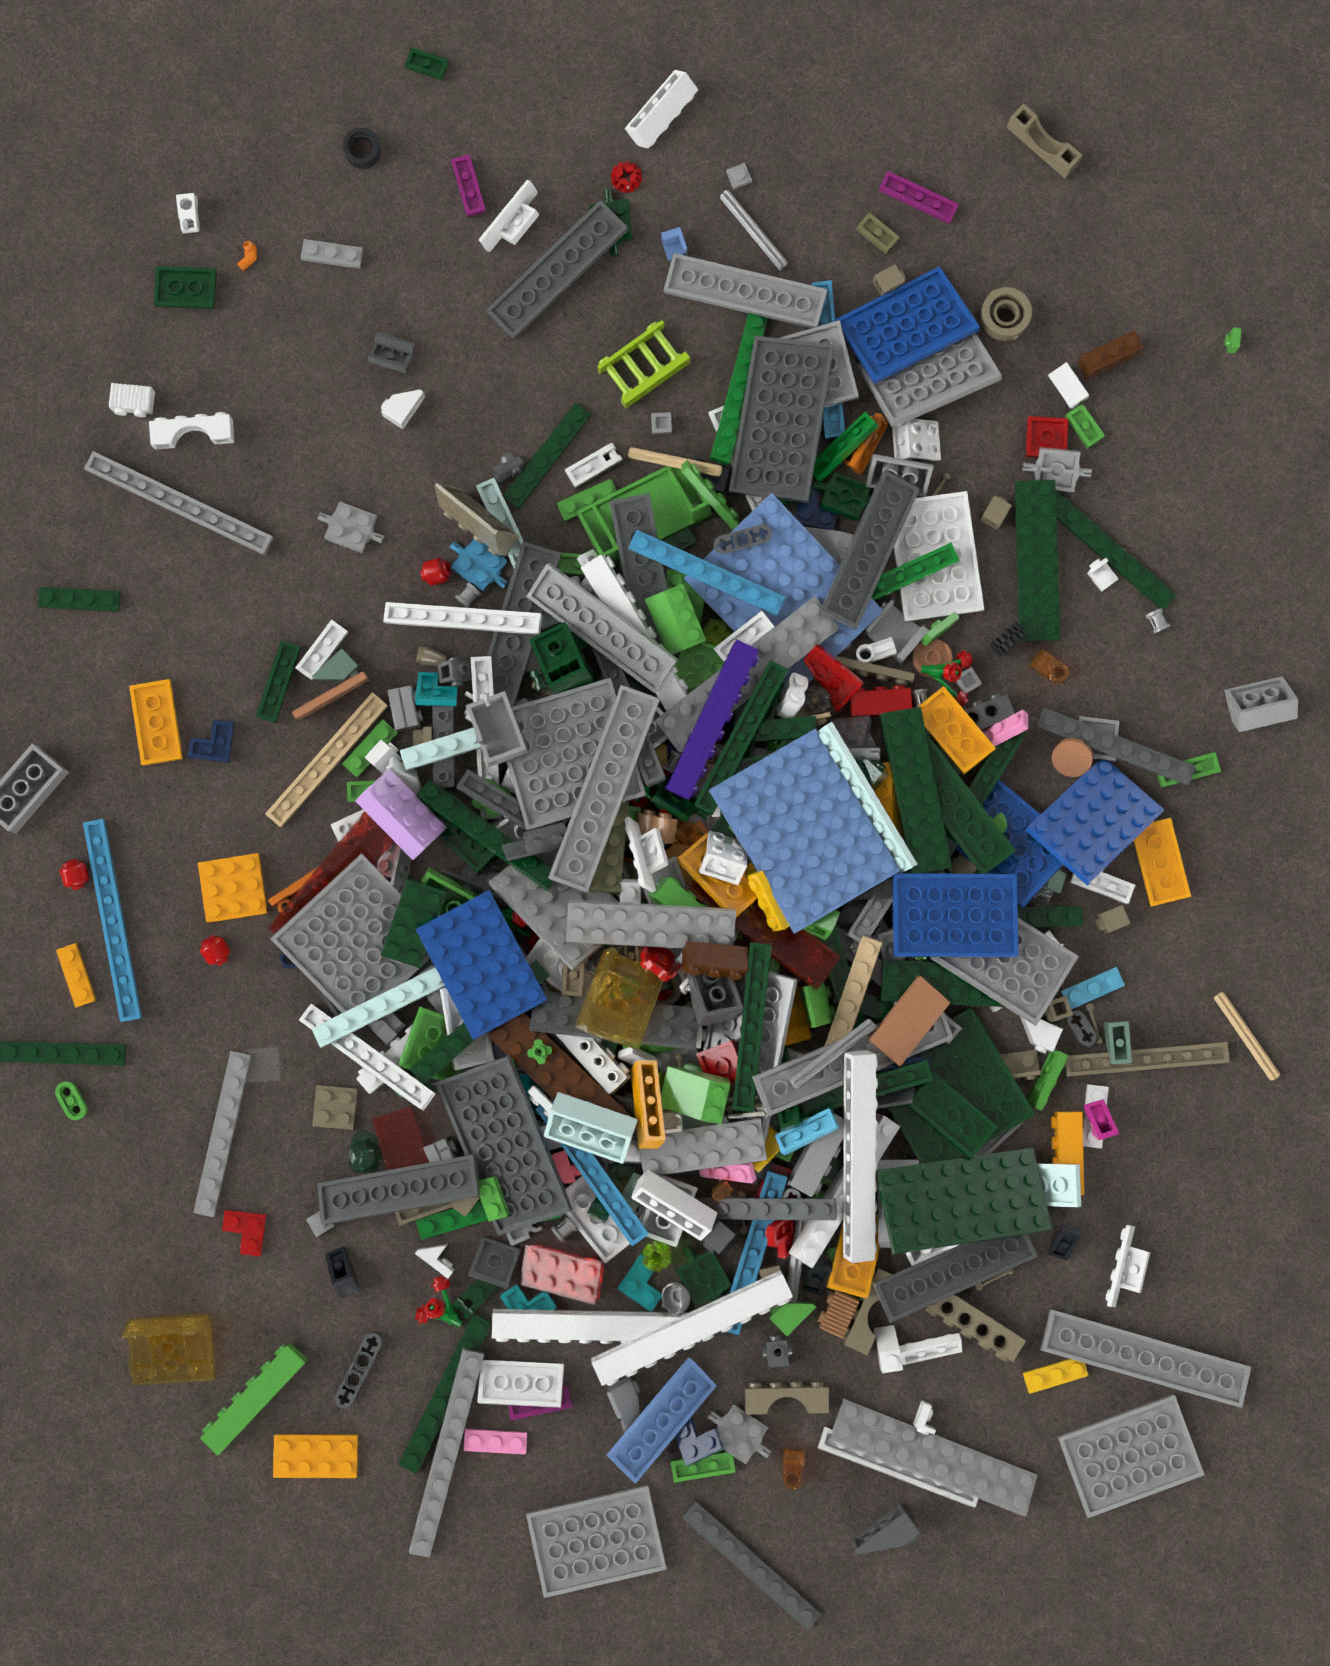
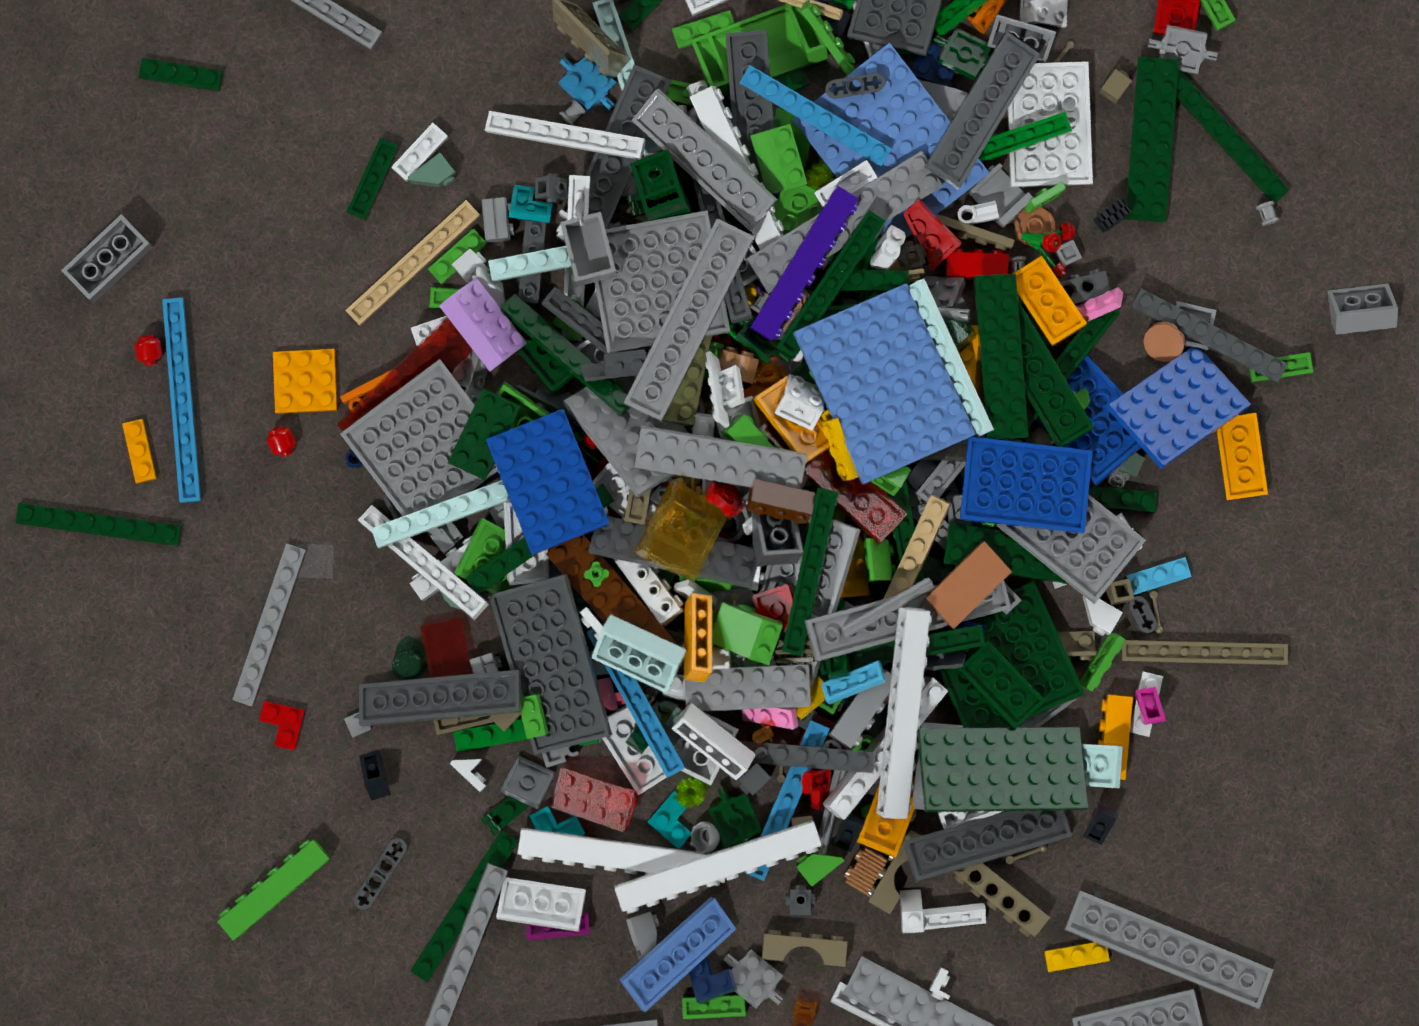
camera: 10 degrees right, 0 degrees up
bright green plate [55,1081,88,1120] -> none
clear yellow piece [122,1313,216,1386] -> none
light orange plate [129,679,183,766] -> none
dark blue plate [188,720,235,763] -> none
light orange plate [273,1434,358,1478] -> none
nougat tile [292,672,370,720] -> none
dark tan plate [312,1085,358,1130] -> none
light grey plate [318,501,384,553] -> none
dark tan bracket [413,727,433,746] -> none
dark tan cone [415,646,446,666] -> none
red plant [415,1275,462,1328] -> none
red head [420,557,452,586] -> none
bright pink plate [464,1428,527,1454] -> none
light grey bush [551,1216,578,1243] -> none
clear orange piece [1029,649,1069,684] -> none
white plate [1070,872,1135,904] -> none
white bracket [1087,558,1118,592] -> none
dark tan brick [1096,905,1131,934] -> none
sand green slope [1104,1020,1132,1064] -> none
white bracket [1106,1225,1150,1307] -> none
tan axle [1214,992,1280,1081] -> none

